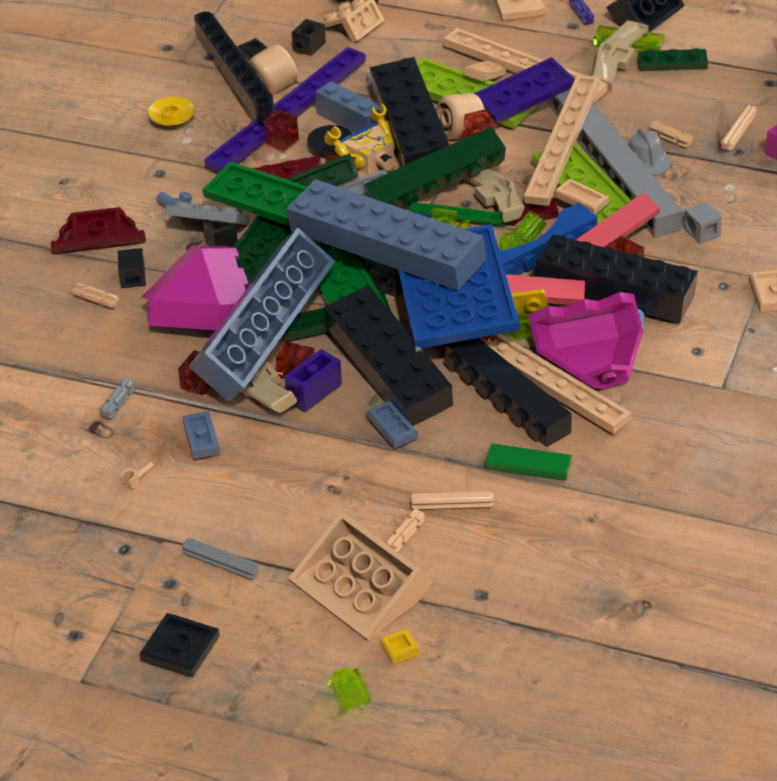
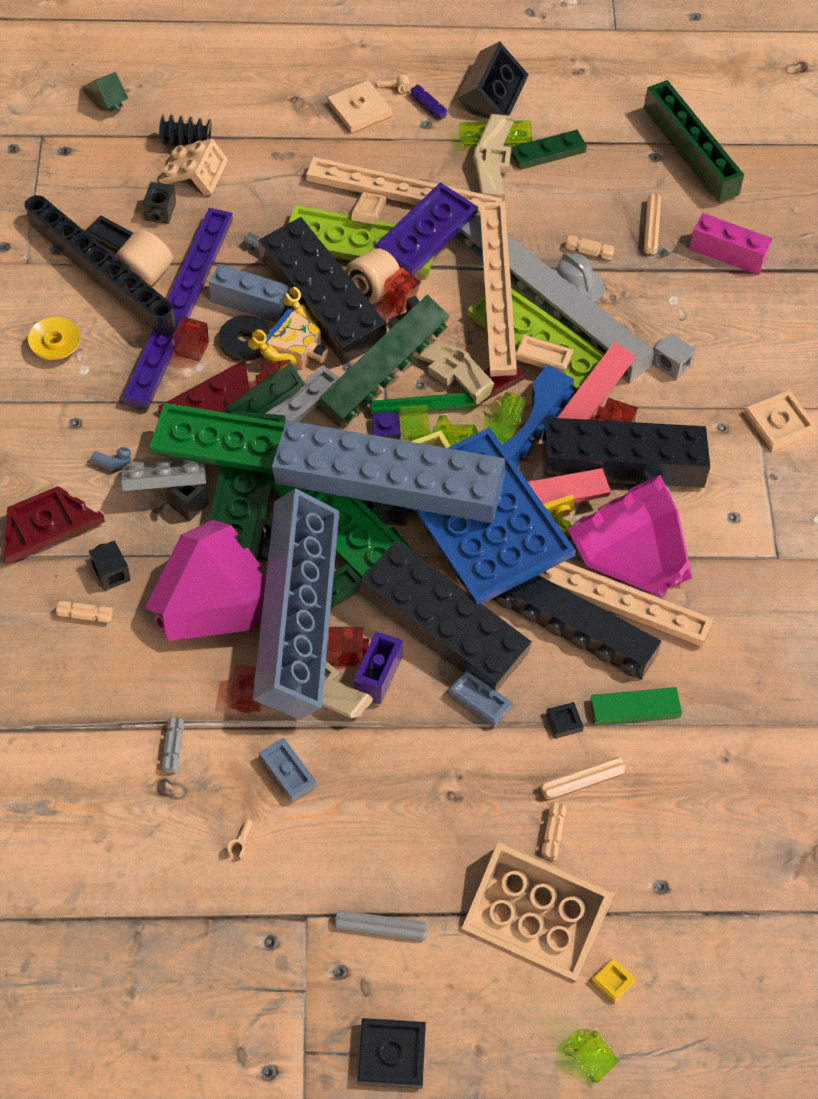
camera: 25 degrees left, 15 degrees up
none -> black tile [546,702,584,739]

